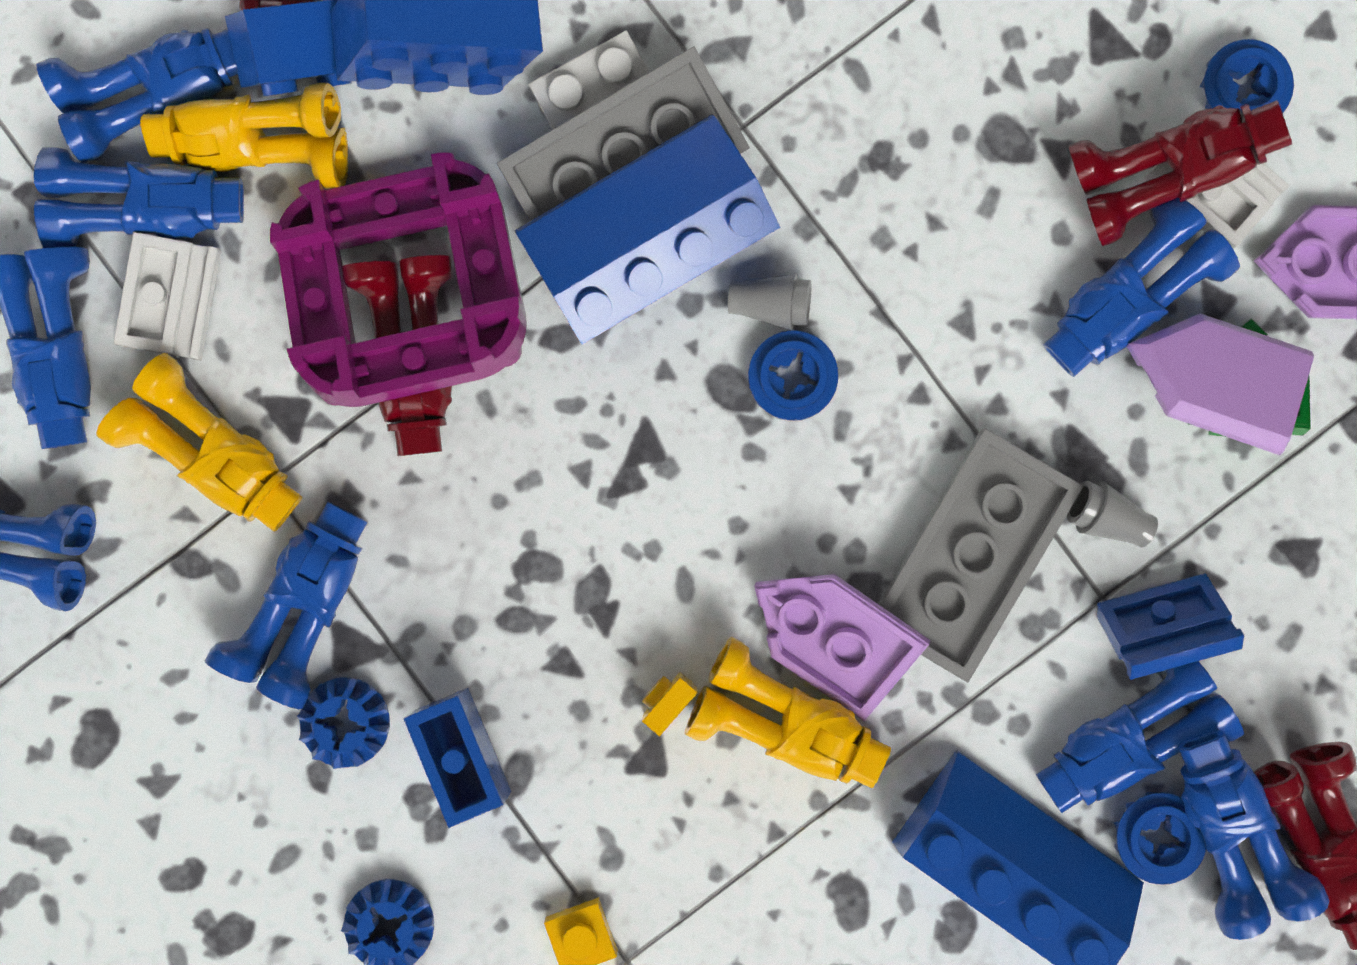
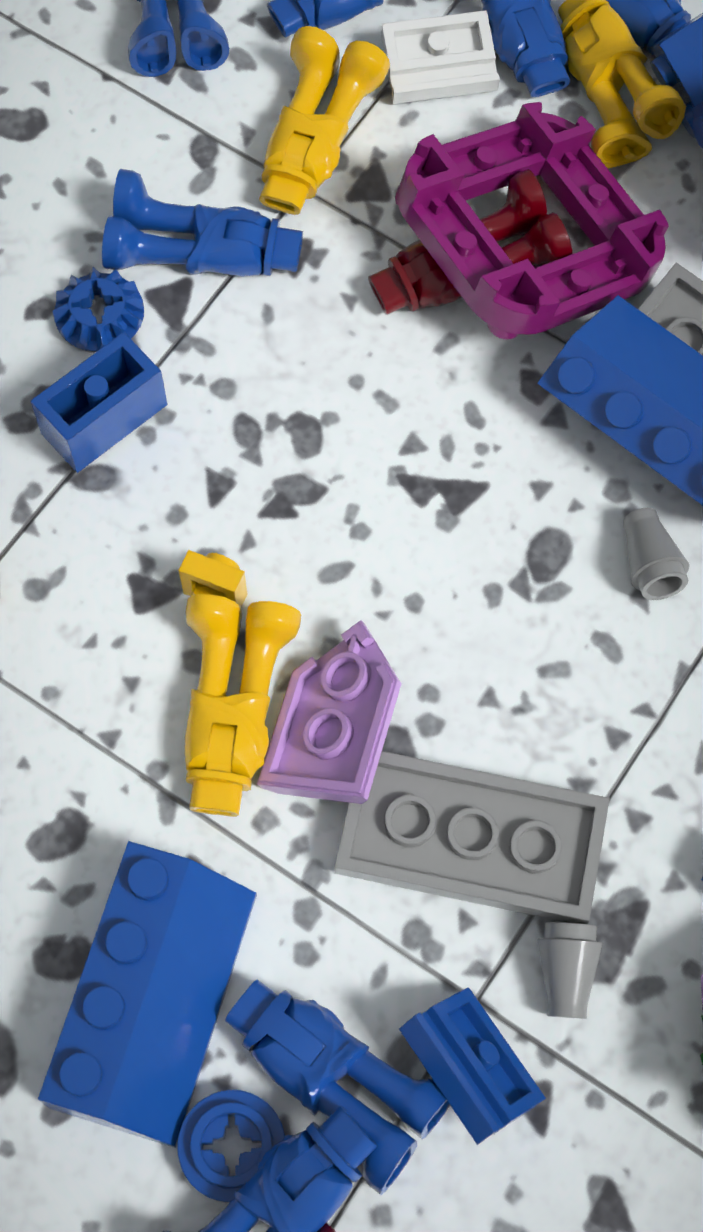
camera: 70 degrees right, 20 degrees down
blue gear [748,331,838,421] -> none

